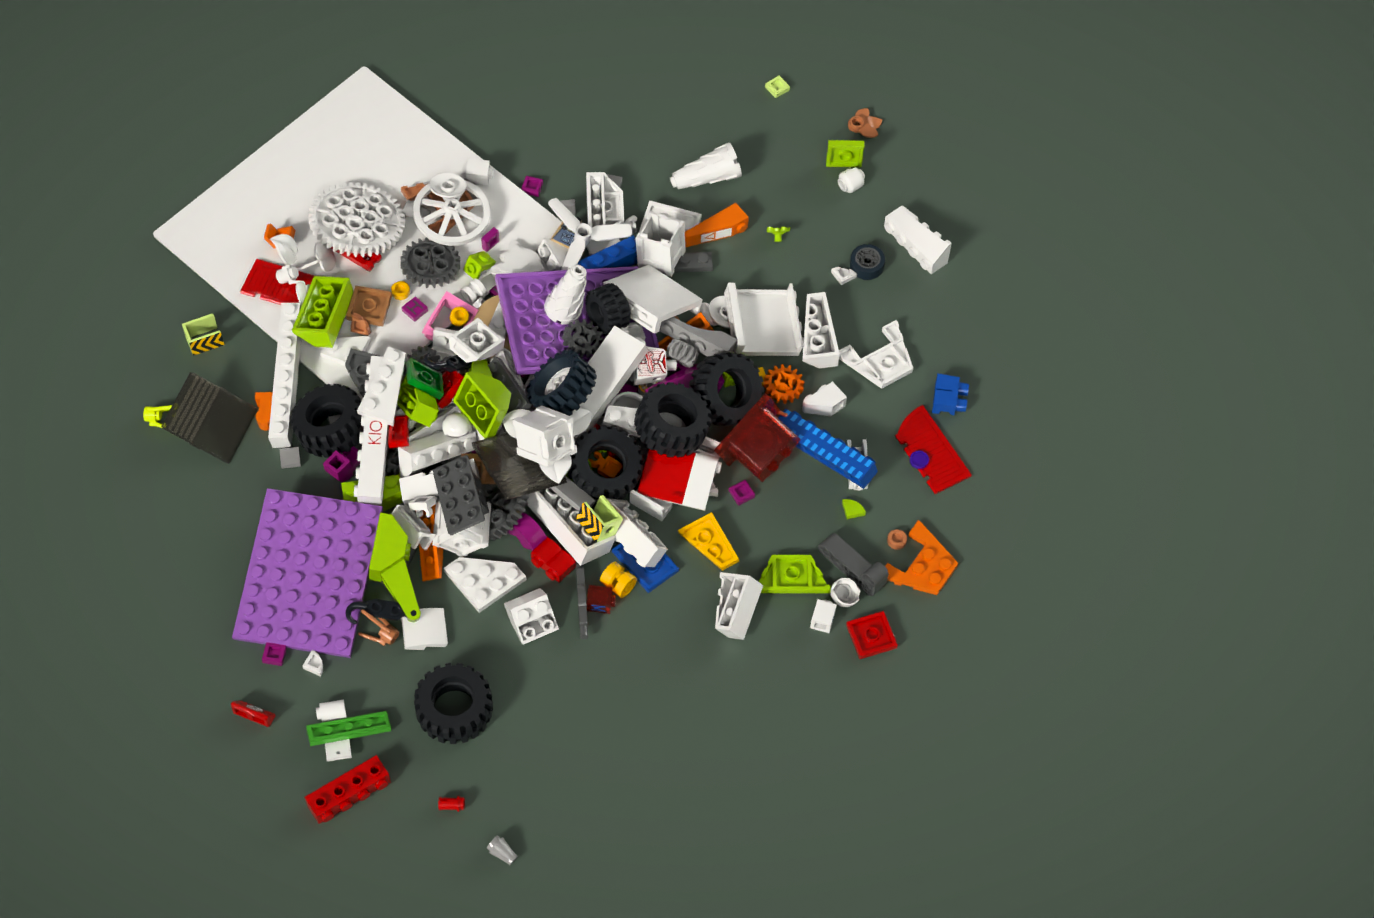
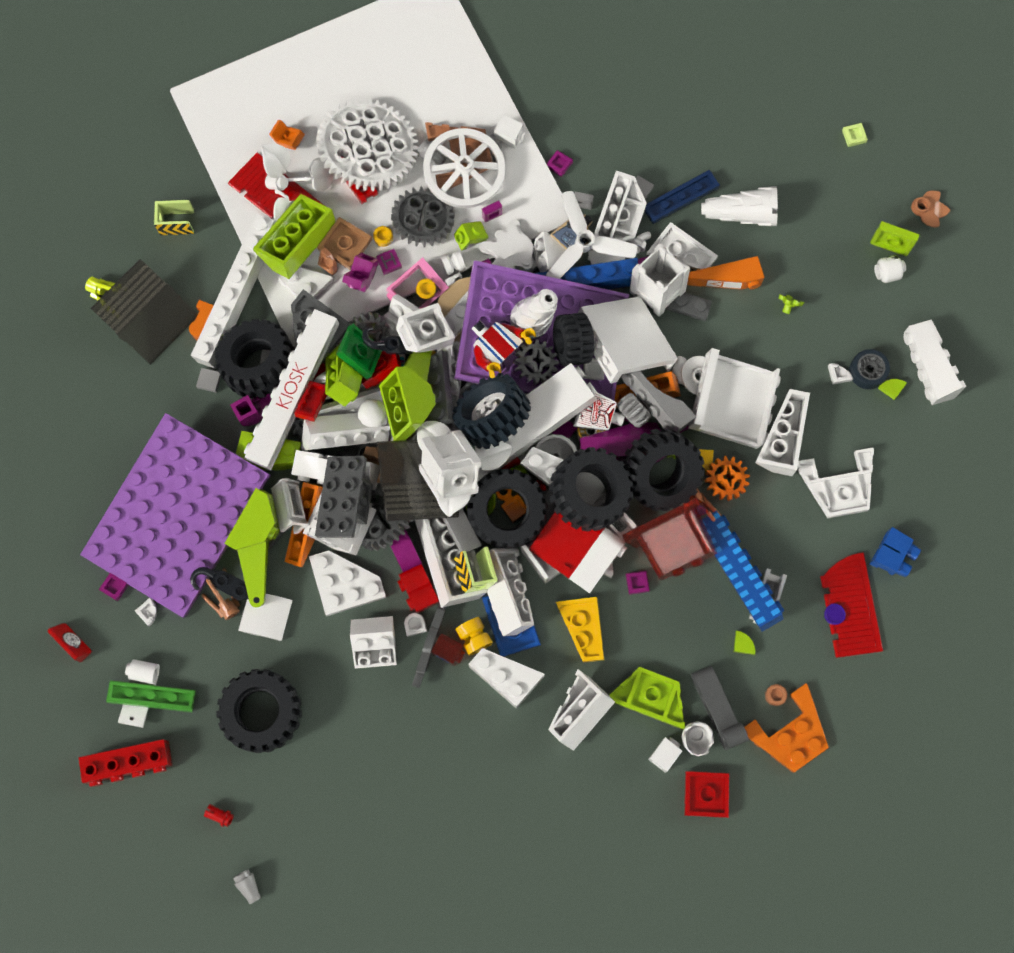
camera: 25 degrees right, 15 degrees up
white wing [357,346,406,427] -> none
white tile [409,496,436,518] -> none
white dish [430,173,466,198] -> none
white slope [802,381,847,416] -> none
none -> magenta brick [342,252,379,292]
none -> white tile [404,613,427,637]
none -> white wedge [469,648,545,709]
none -> torso [472,320,536,378]
none -> dark blue plate [644,170,720,224]
none -> lime tile [878,379,907,400]

